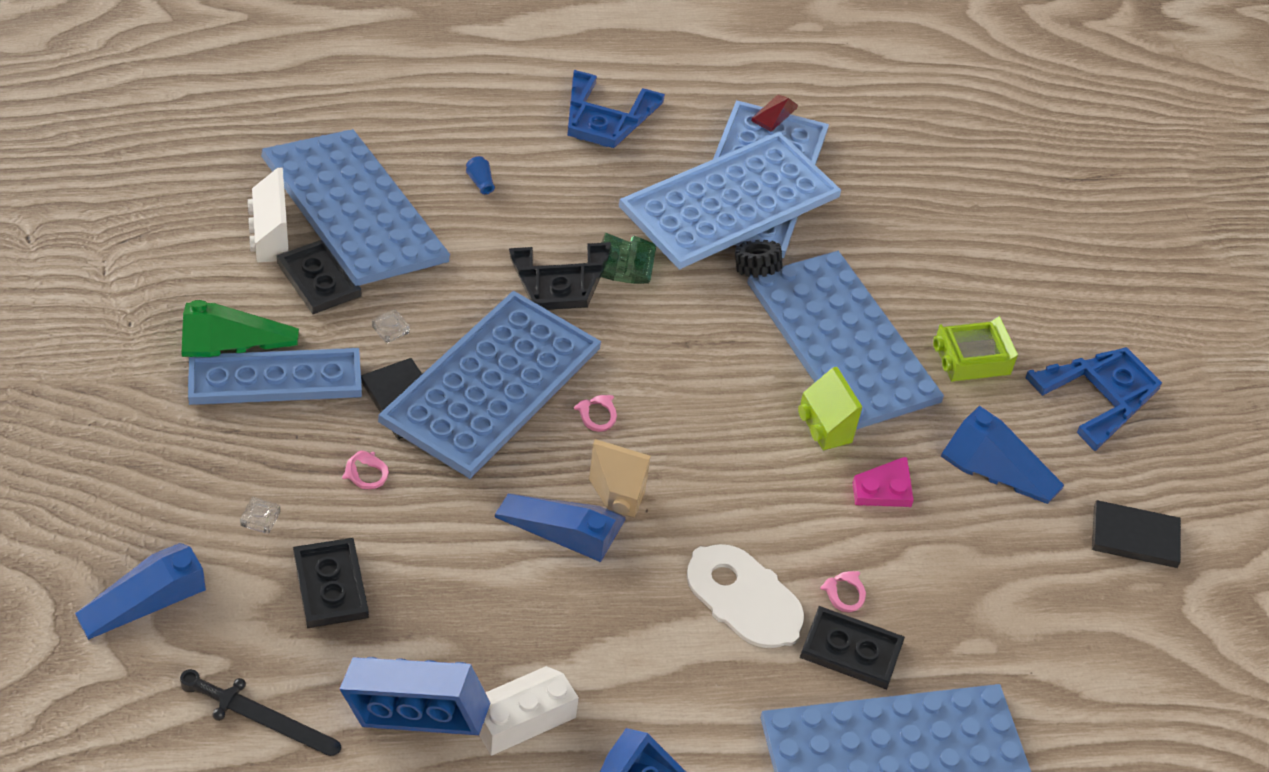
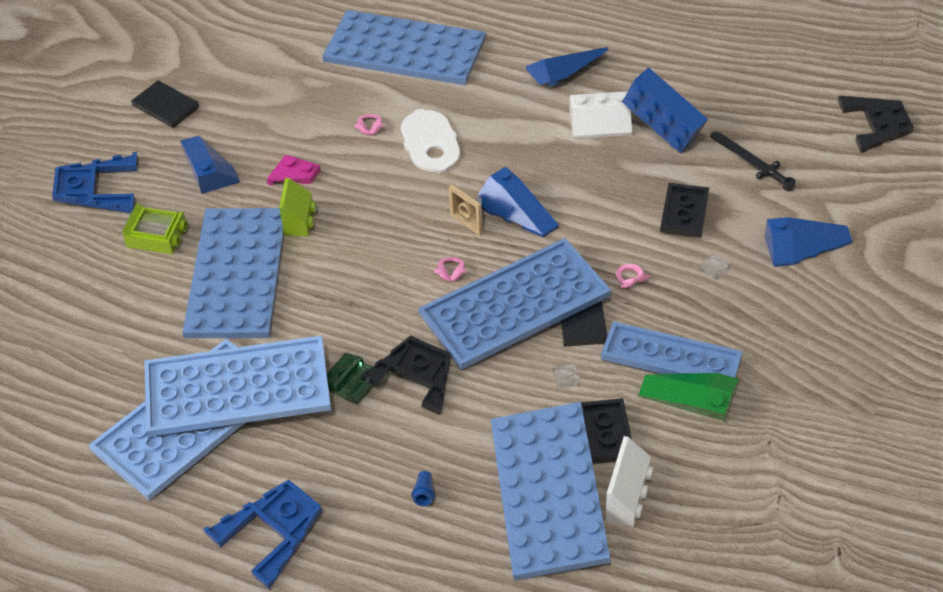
camera: 145 degrees left, 0 degrees up
black tyre [735,240,783,278] -> none
dark red slope [751,94,798,132] -> none
black tile [800,606,905,690] -> none

